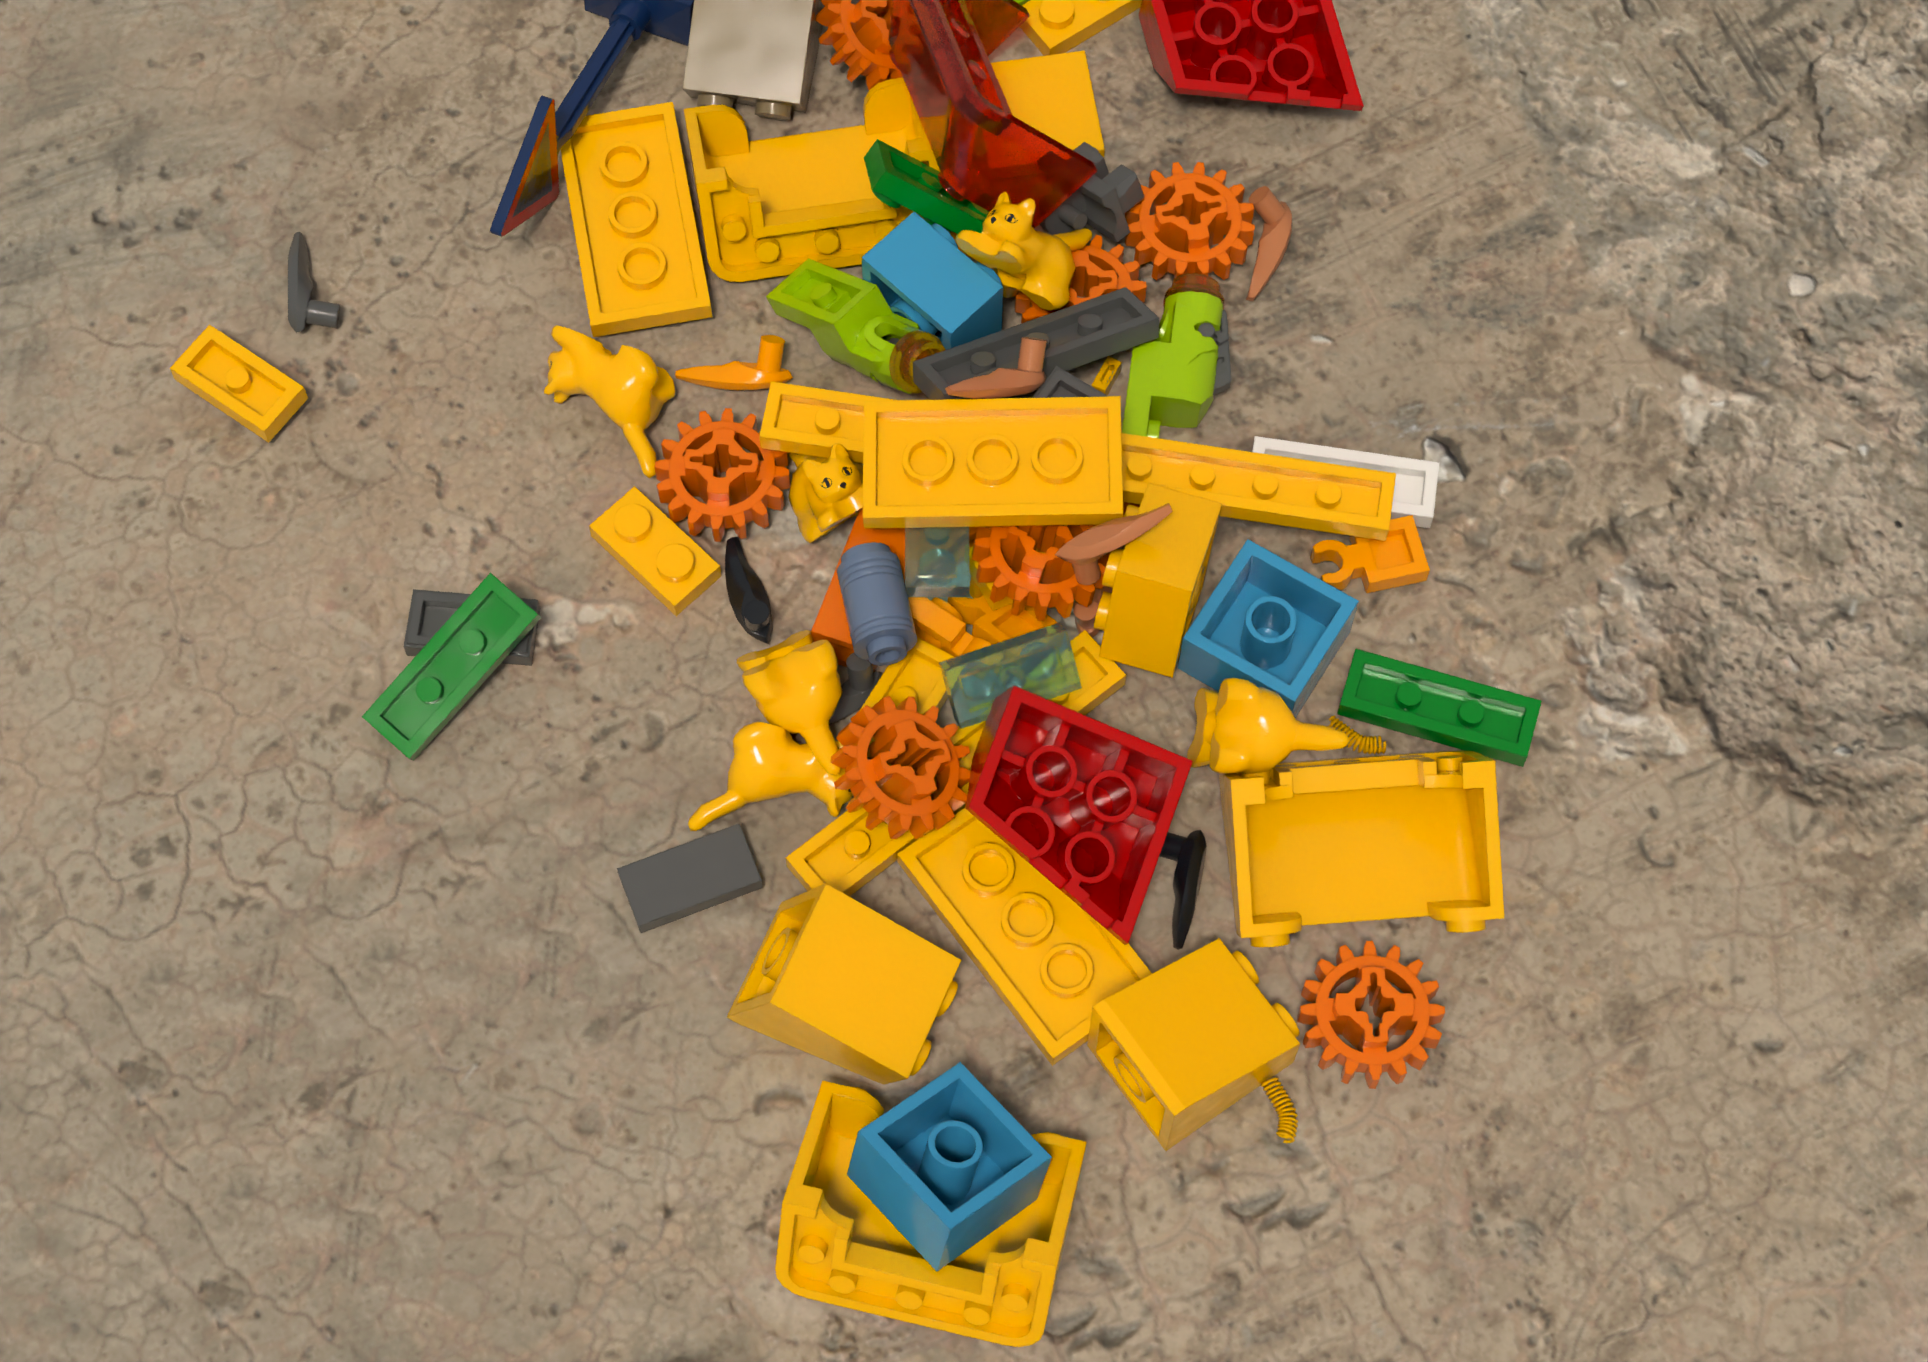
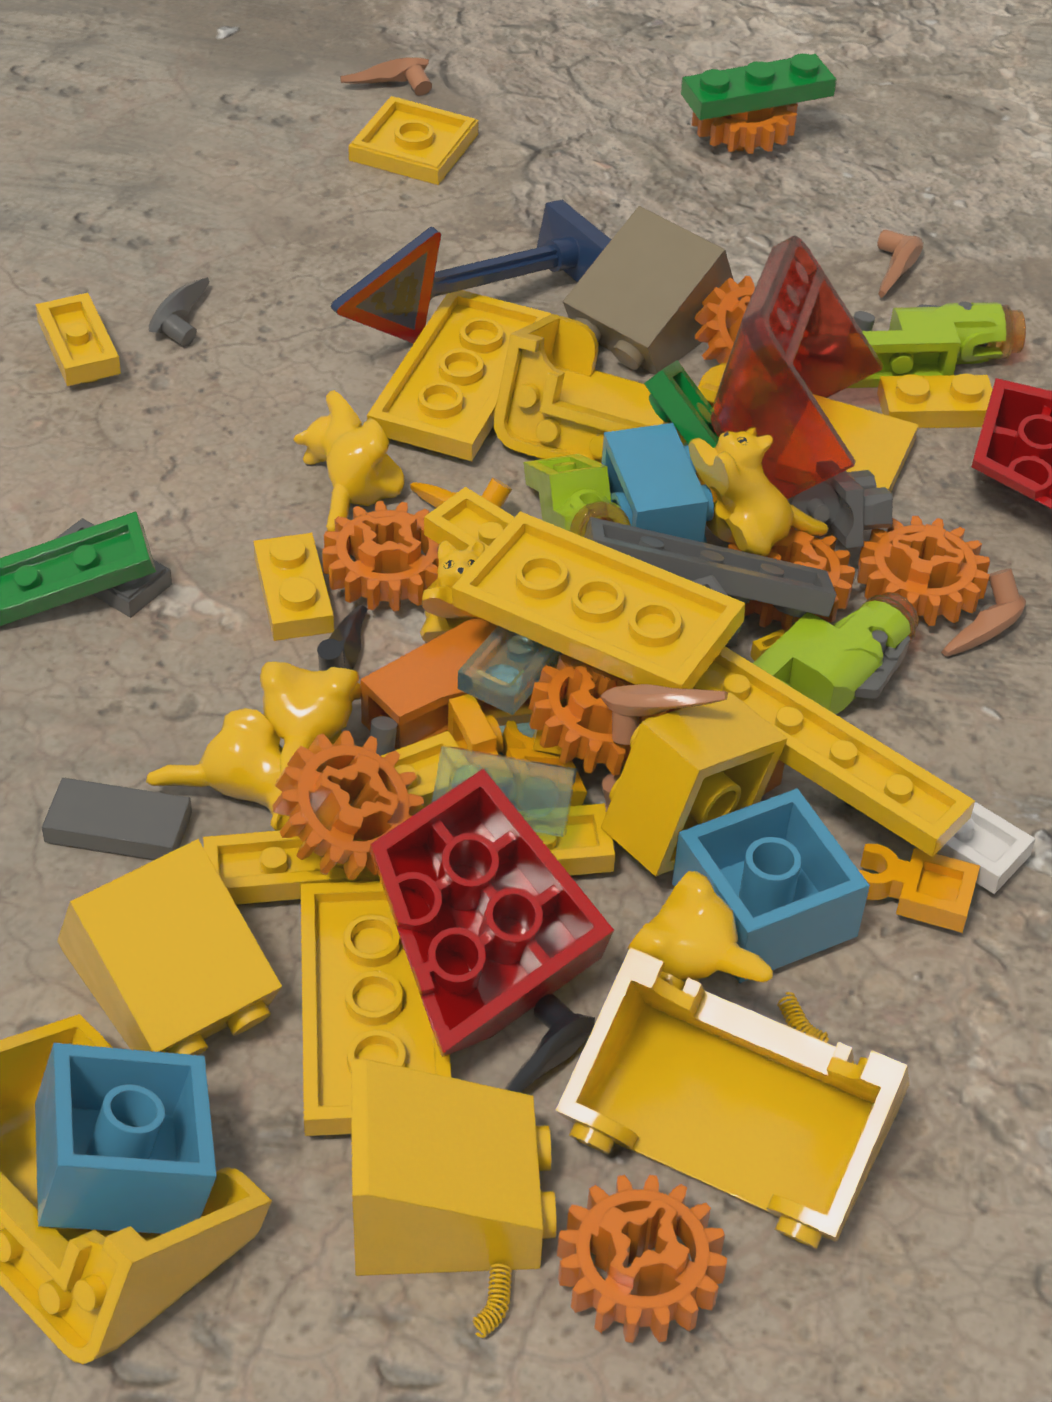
camera: 30 degrees right, 20 degrees down
sand blue head [837,542,917,666] -> none
nougat bar [945,337,1047,399] -> none
green plate [1337,649,1542,767] -> none

